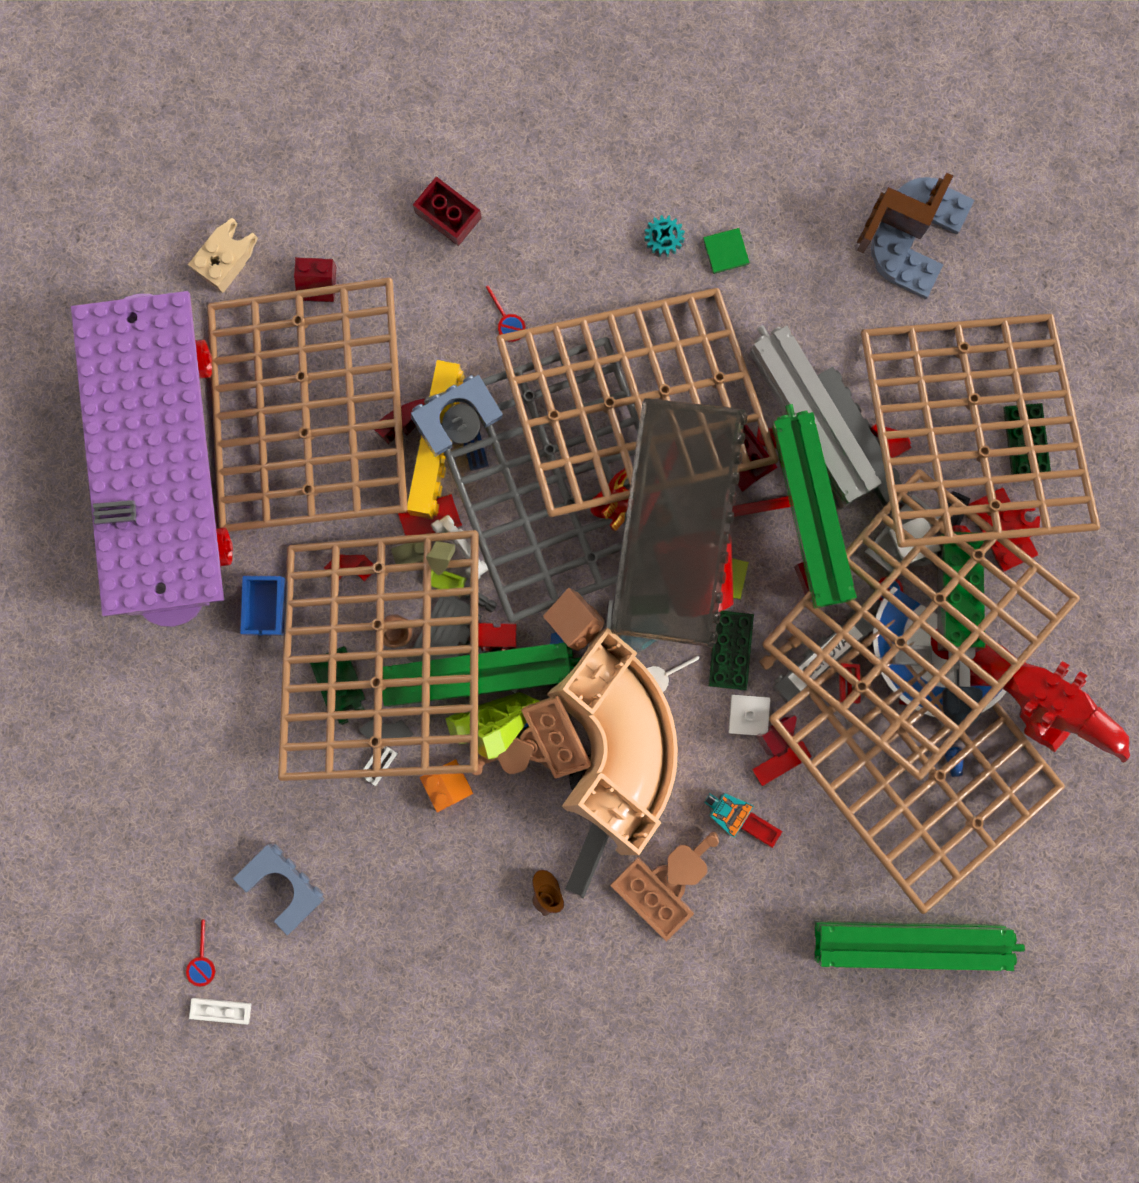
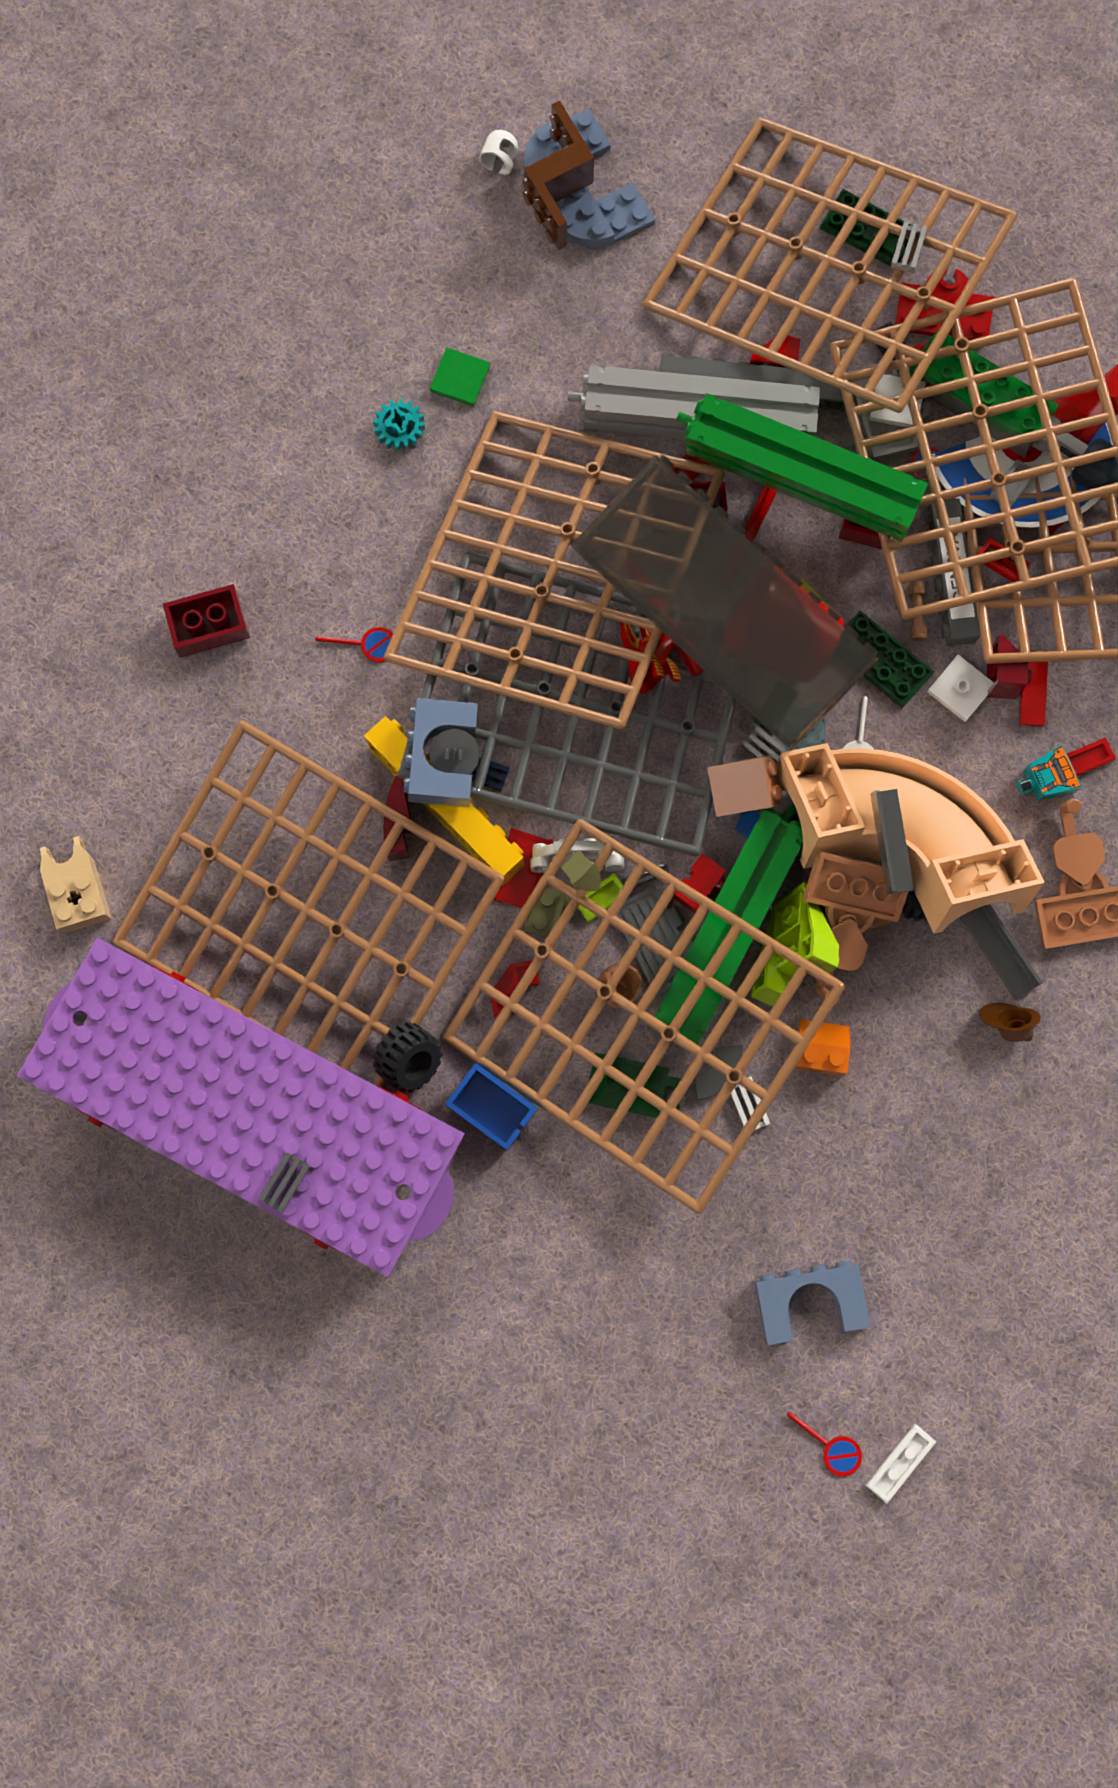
camera: 55 degrees left, 5 degrees down
dark red slope [294,257,337,302] -> none
none -> black tyre [373,1022,443,1093]
none -> white helmet [479,130,518,175]
none -> dark grey panel [870,789,914,894]
none -> light grey tile [891,222,927,273]

